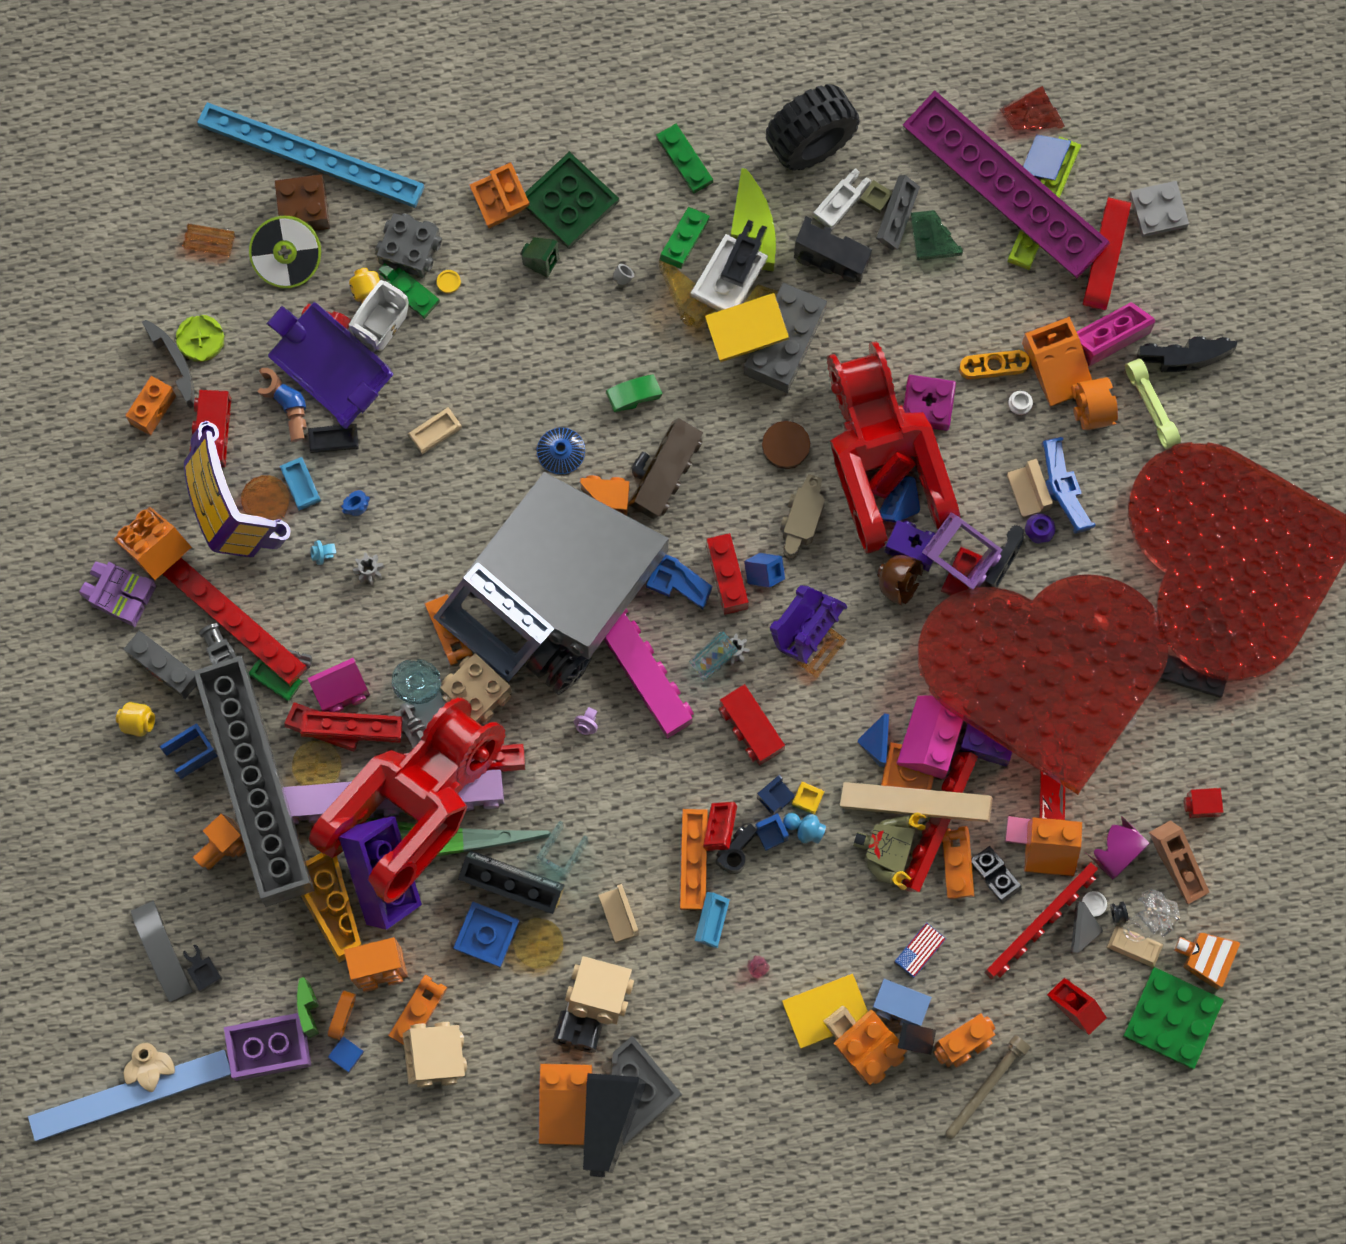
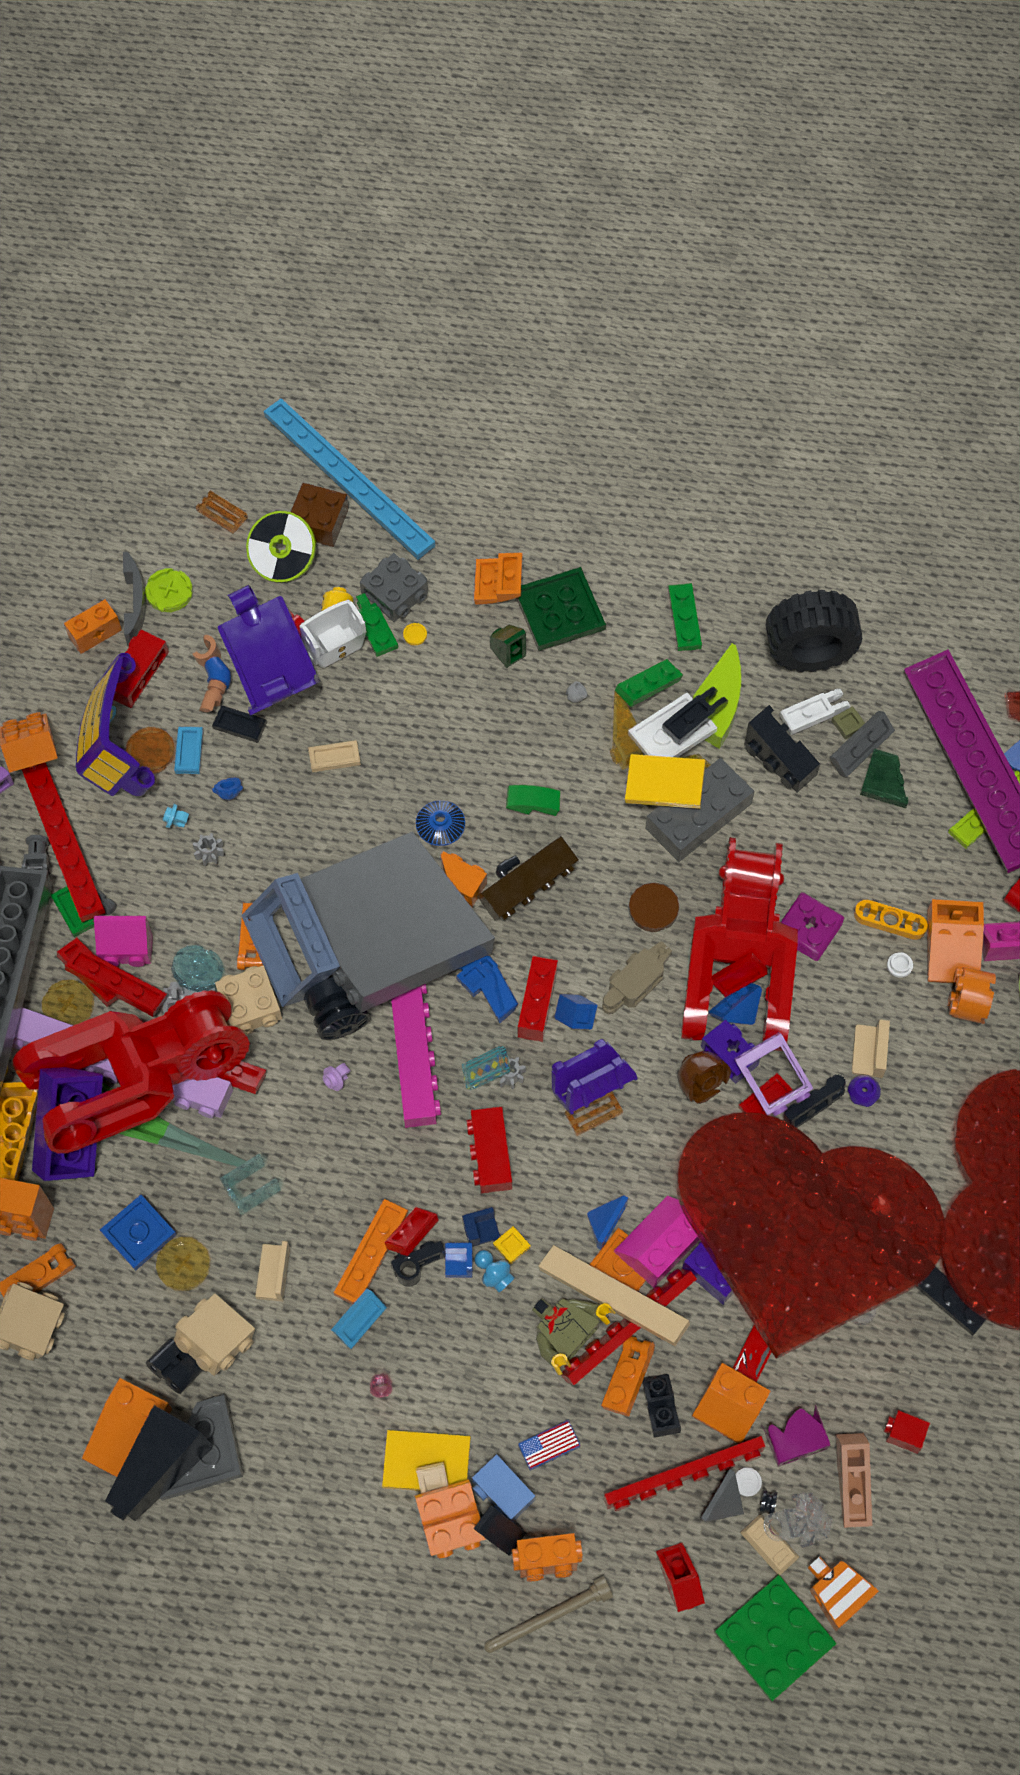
camera: 25 degrees right, 10 degrees down
black brick [458,851,565,914] -> none
bright pink tile [1005,816,1030,845] -> none
plate [1041,437,1096,534] -> none

